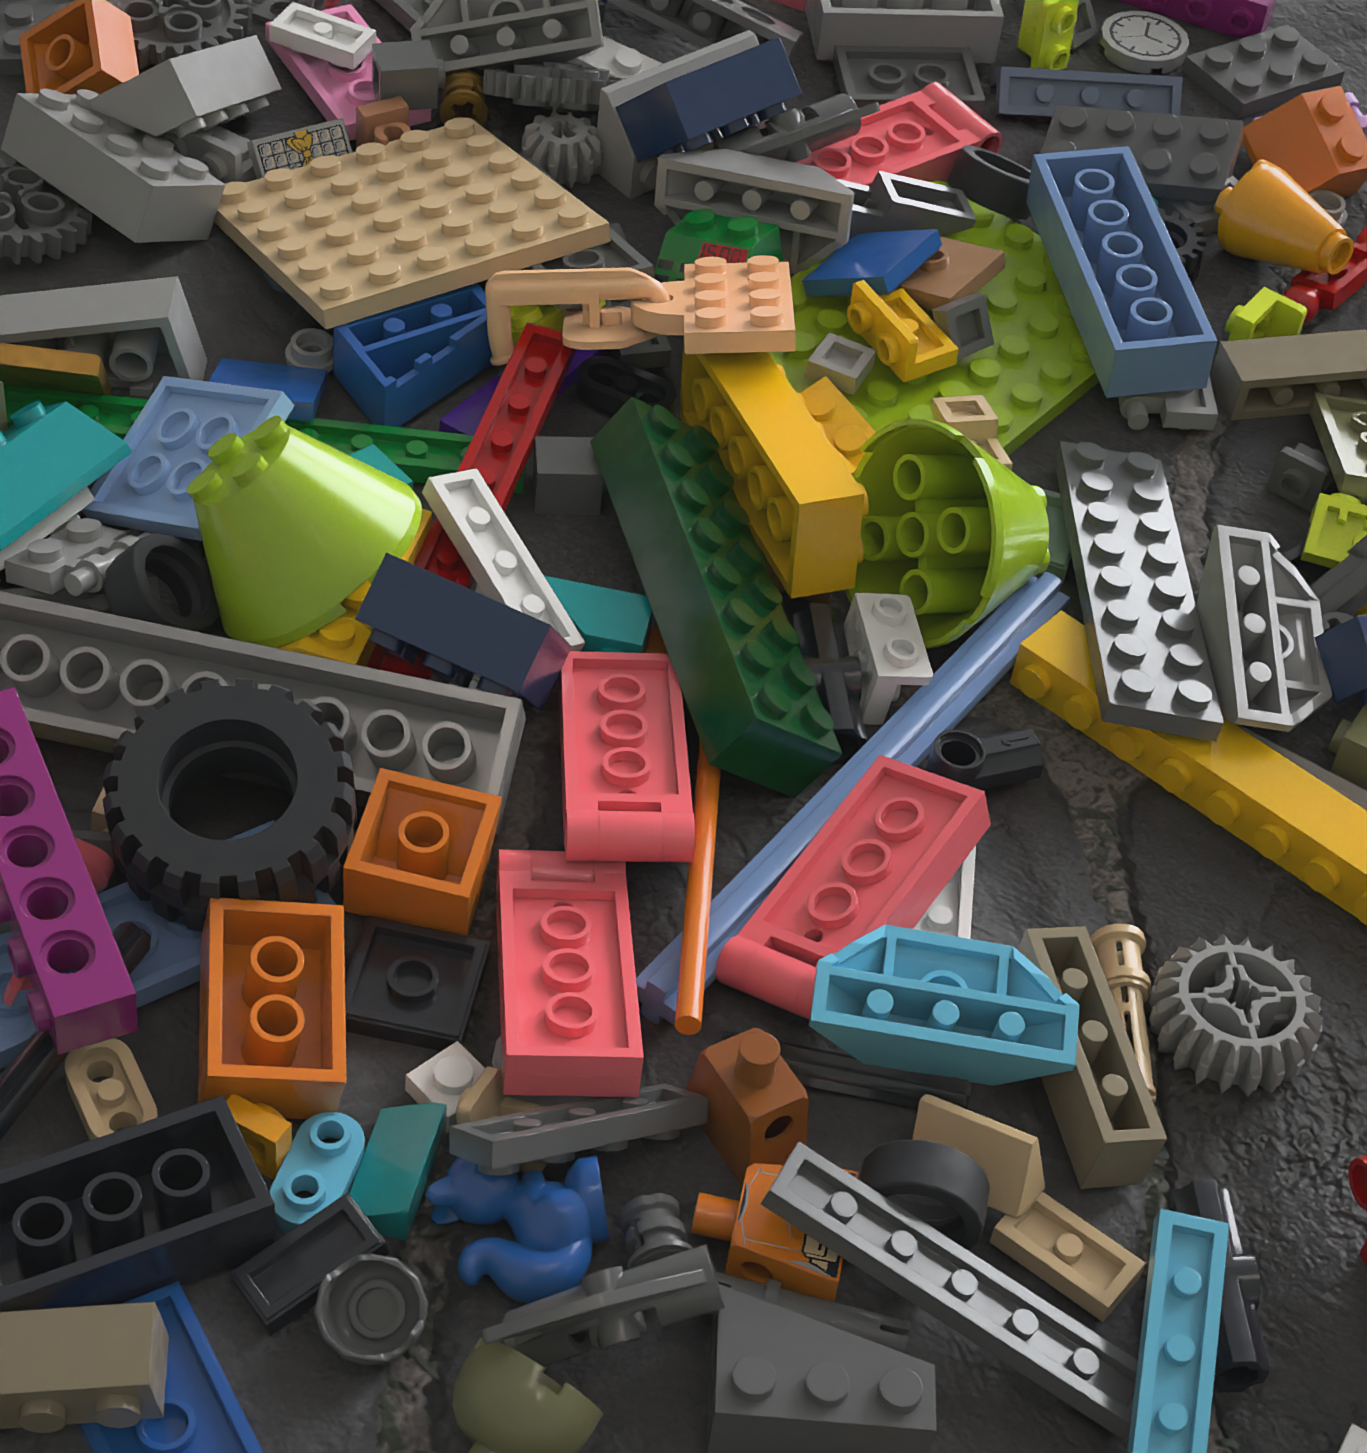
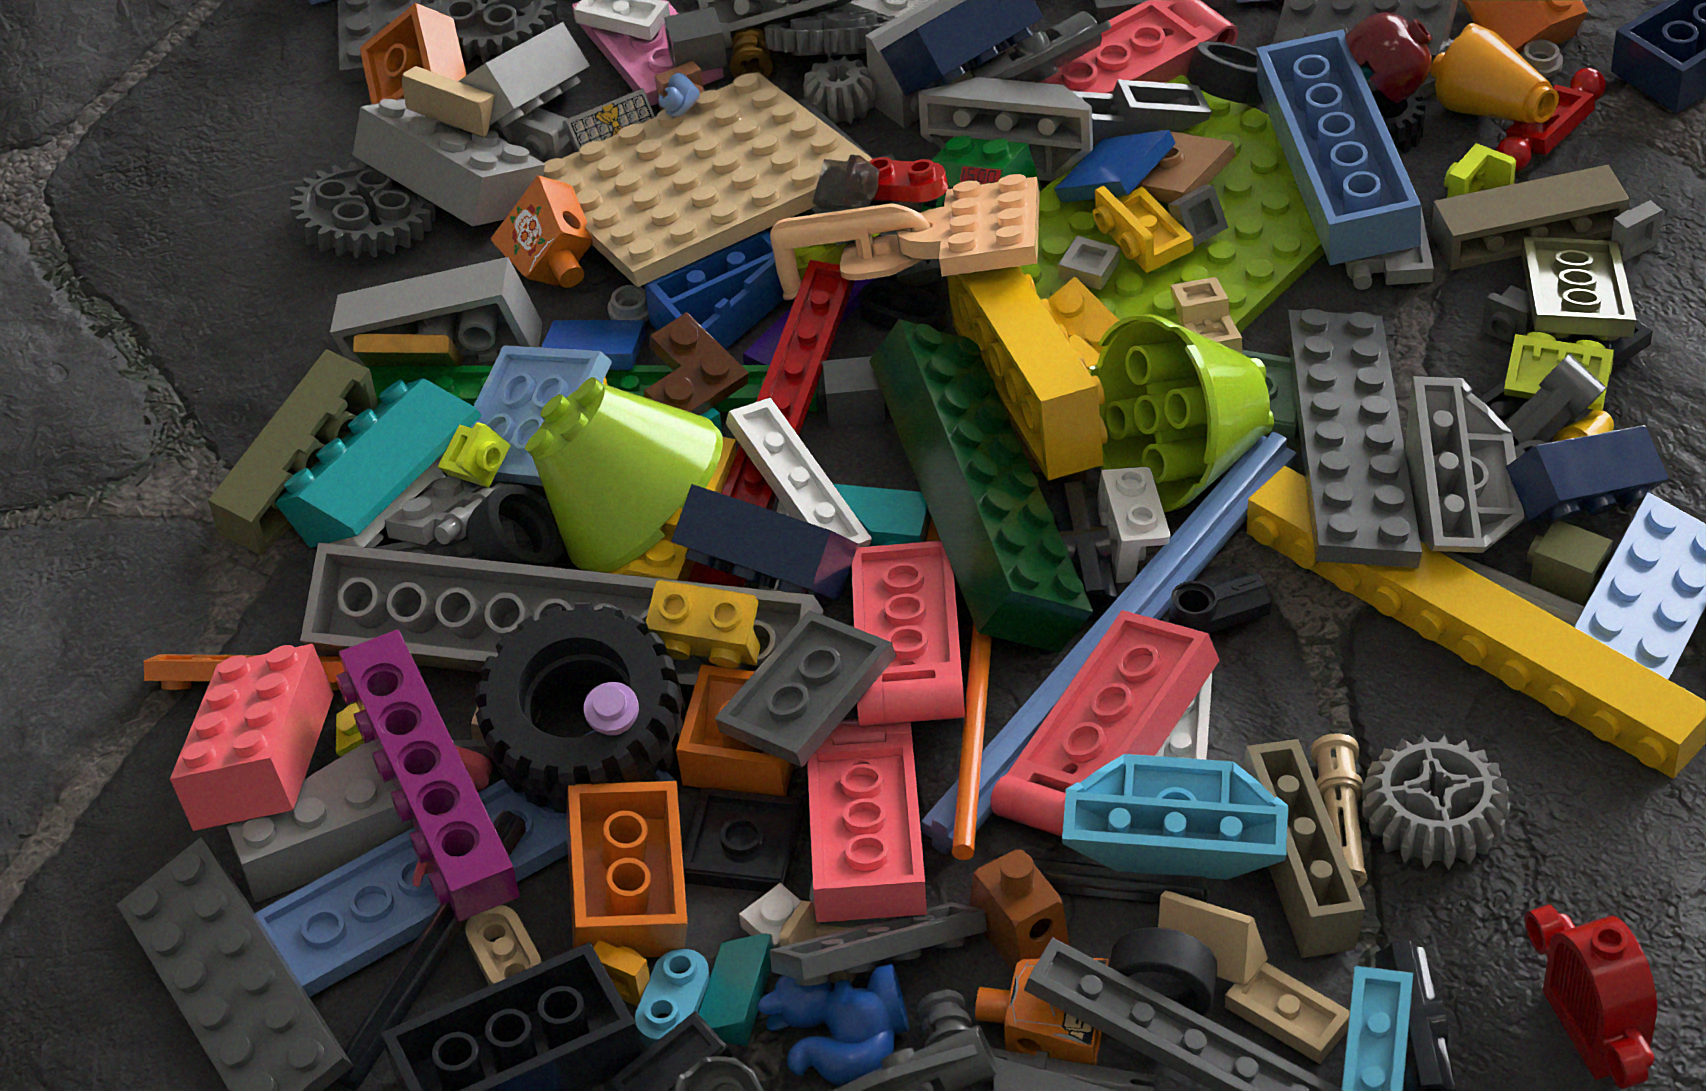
camera: 10 degrees right, 0 degrees up
none -> tan slope [402,66,495,137]
none -> neon yellow bracket [437,422,511,487]
none -> orange torso [491,175,592,288]
none -> lavender plate [584,682,639,735]
none -> reddish brown plate [644,312,749,415]
none -> yellow bracket [646,580,761,668]
none -> medium blue arm [659,73,700,117]
none -> dark grey plate [714,610,896,767]
none -> clear smoke bracket [812,154,880,211]
none -> red plate [858,157,948,202]
none -> dark red cylinder [1345,12,1432,103]

